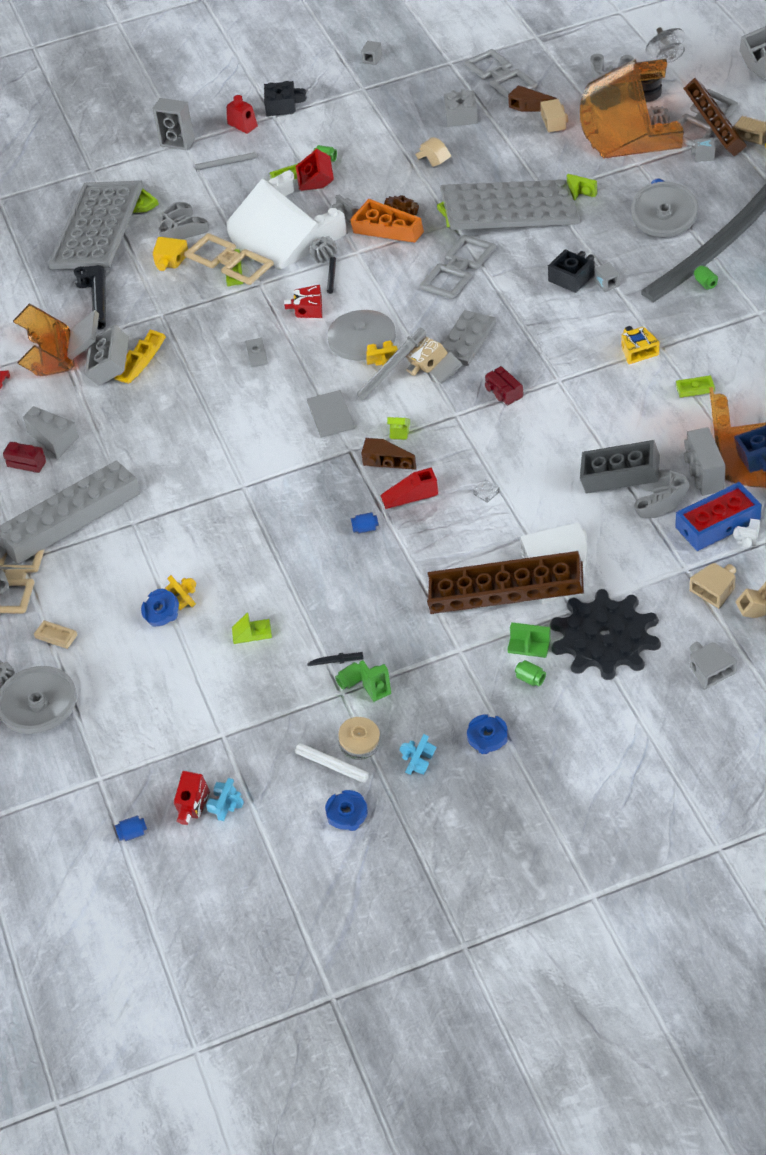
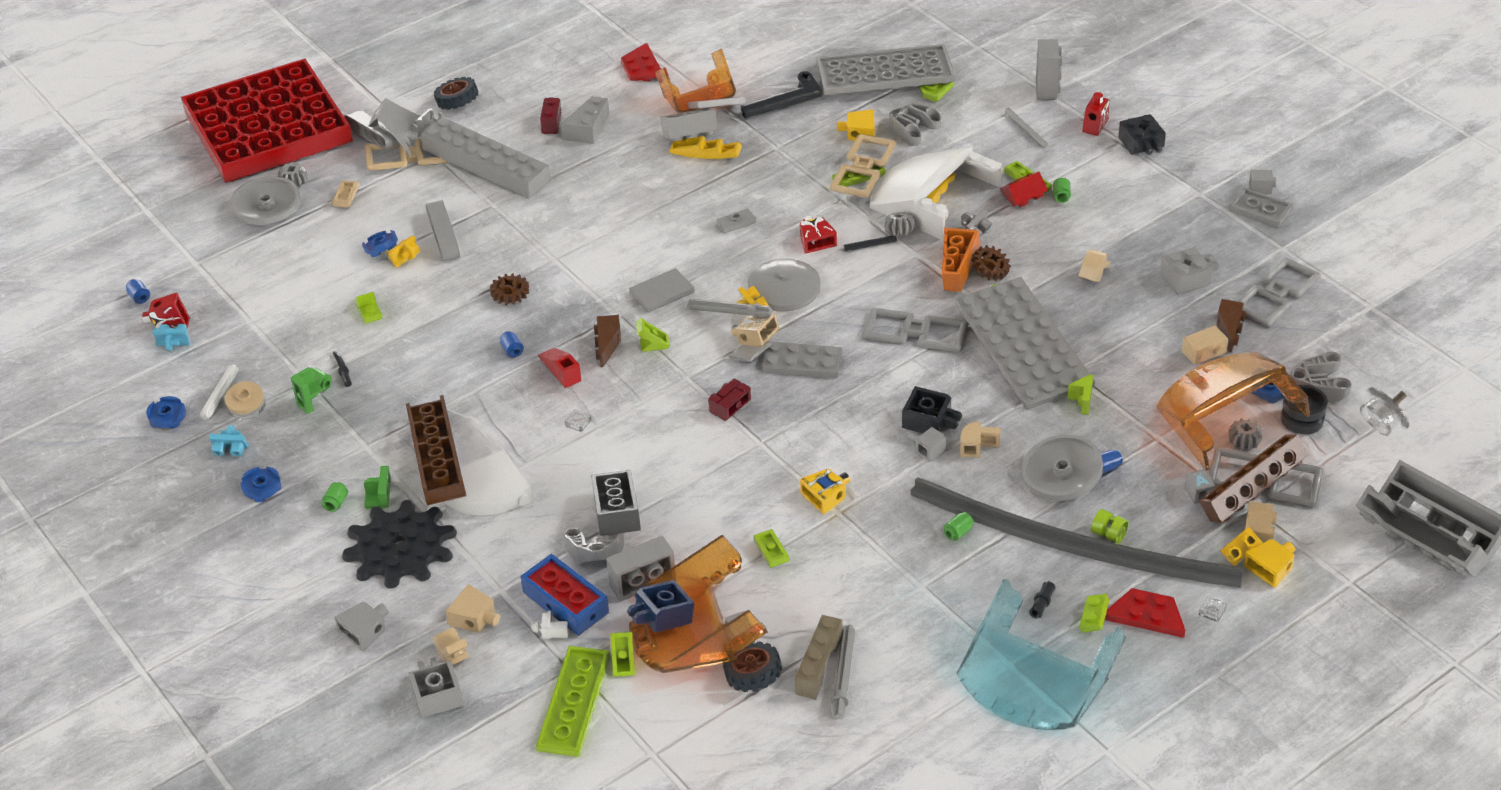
camera: 70 degrees right, 5 degrees down
none -> light grey beam [426,200,460,261]
none -> reddish brown gear [490,273,529,305]
none -> tan brick [960,422,1001,458]
none -> lime wheel [1090,509,1129,544]
none -> light grey tile [1229,188,1293,228]

